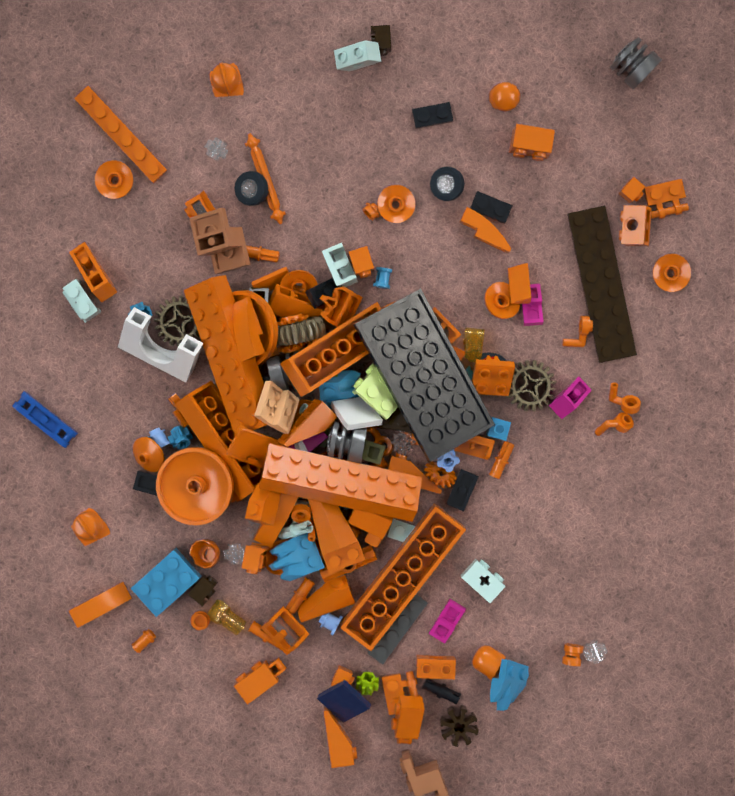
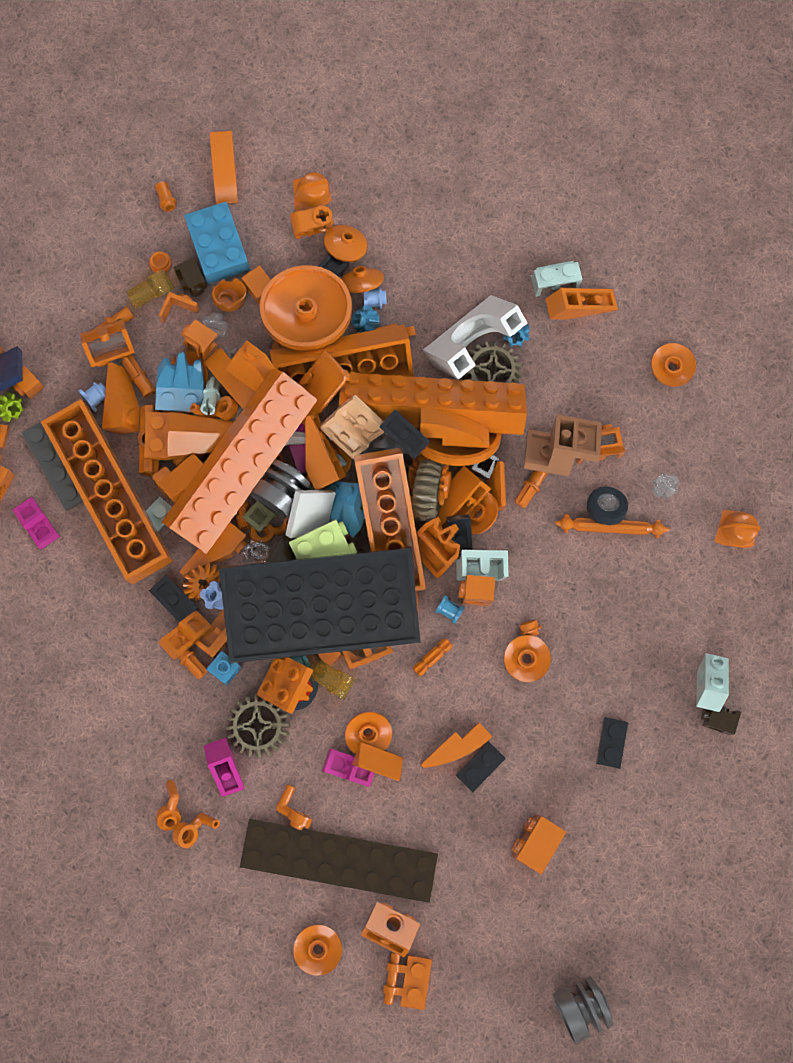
camera: 105 degrees right, 10 degrees down
blue plate [12,391,78,448] -> none
orange plate [74,86,167,183] -> none
orange brick [234,657,287,705] -> none
black wheel [430,166,465,201] -> none
light aqua brick [460,559,505,603] -> none
orange hair [489,82,520,112] -> none
orange plate [618,177,645,203] -> none
none -> orange bracket [158,292,200,323]
none -> orange slope [158,610,212,660]
none -> orange brick [241,265,270,306]
none -> orange piece [289,206,334,239]
none -> orange dish [324,225,368,262]
none -> black plate [379,410,430,460]
none -> orange axle [413,638,452,676]

